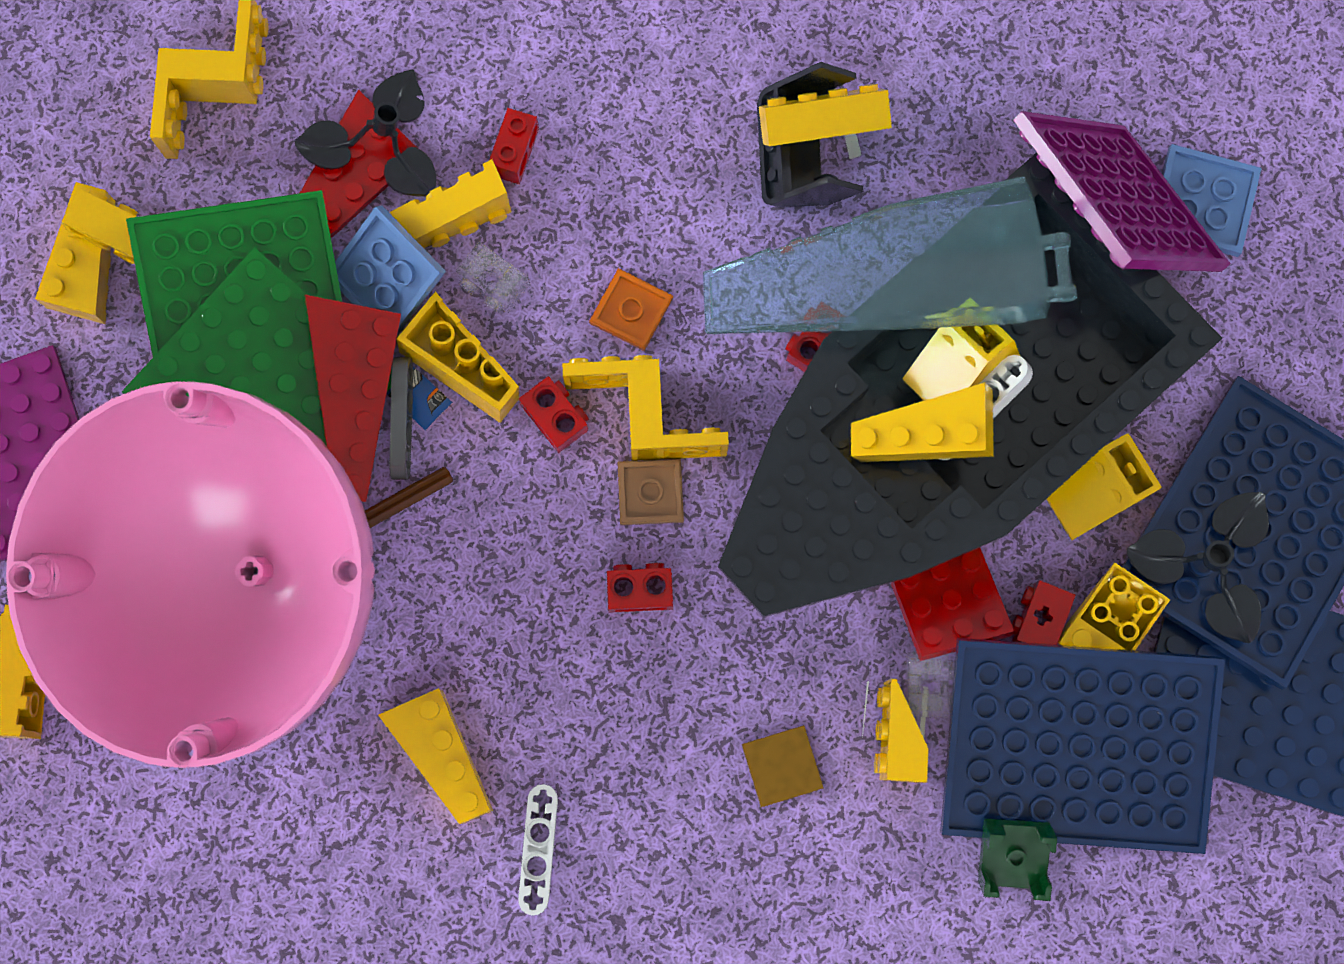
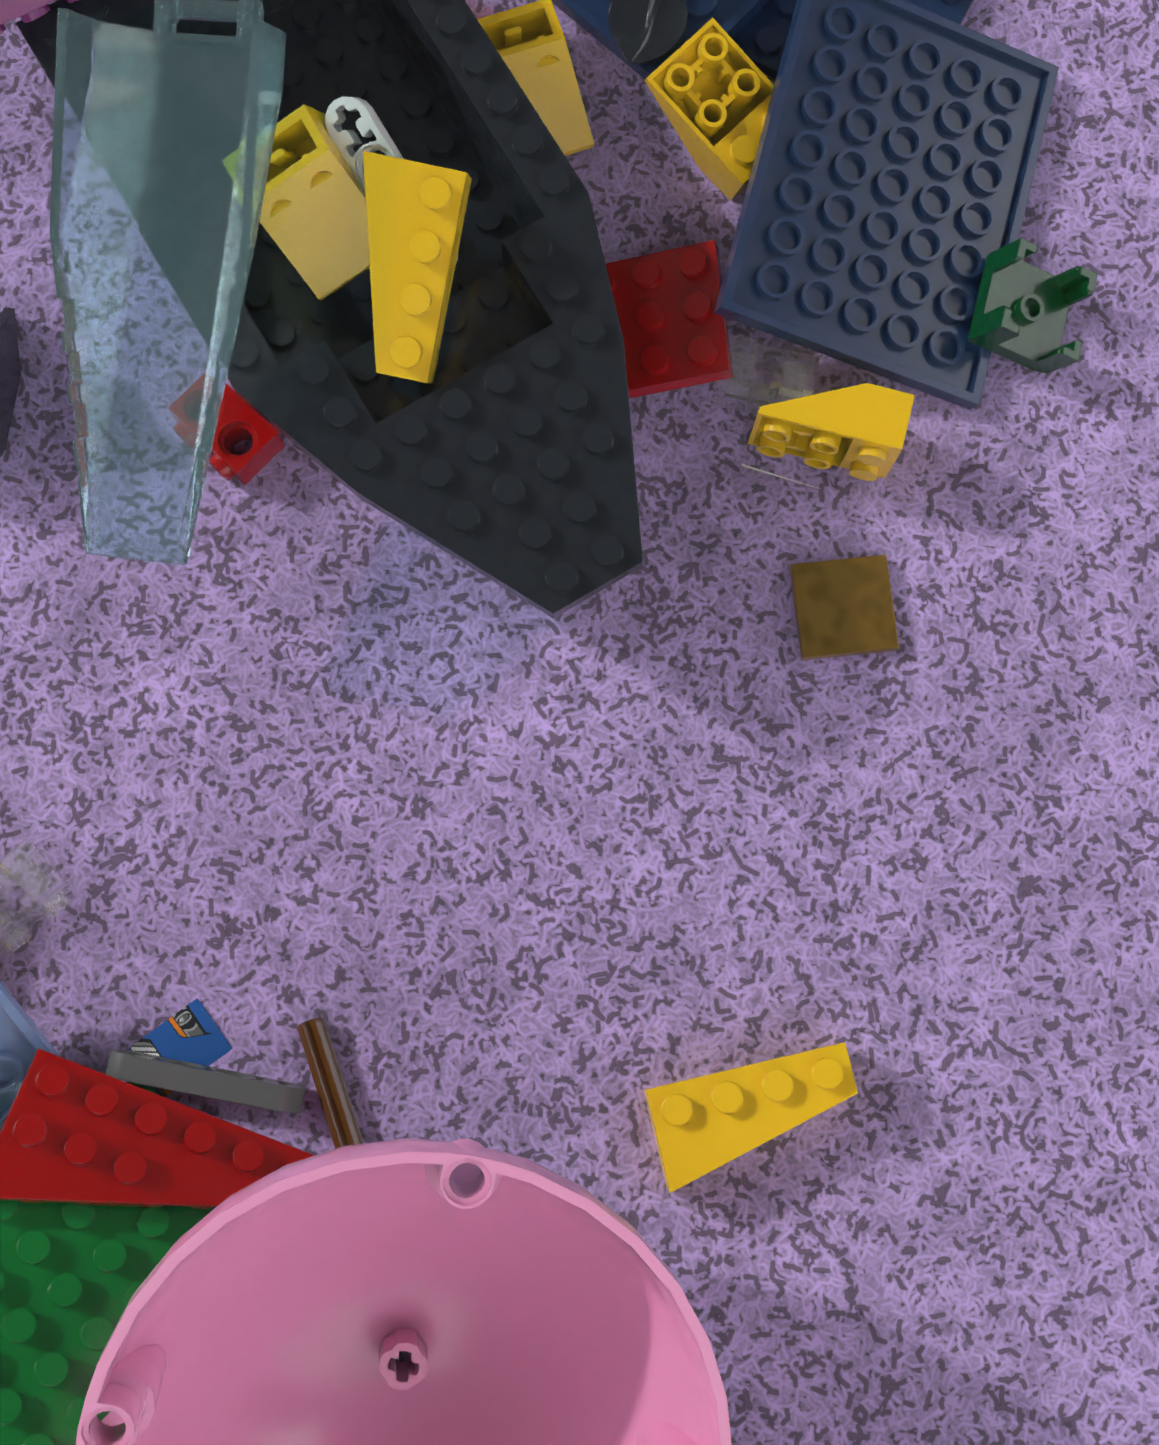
camera: 80 degrees left, 0 degrees up
yellow wedge [397,291,519,423] -> none
red brick [518,376,589,453] -> none
white beam [518,784,558,915] -> none
yellow bracket [562,355,729,461] -> none
orange tile [589,268,673,351] -> none
red brick [607,563,673,613] -> none
medium nougat tile [617,459,684,525] -> none
red brick [1012,580,1076,645] -> none

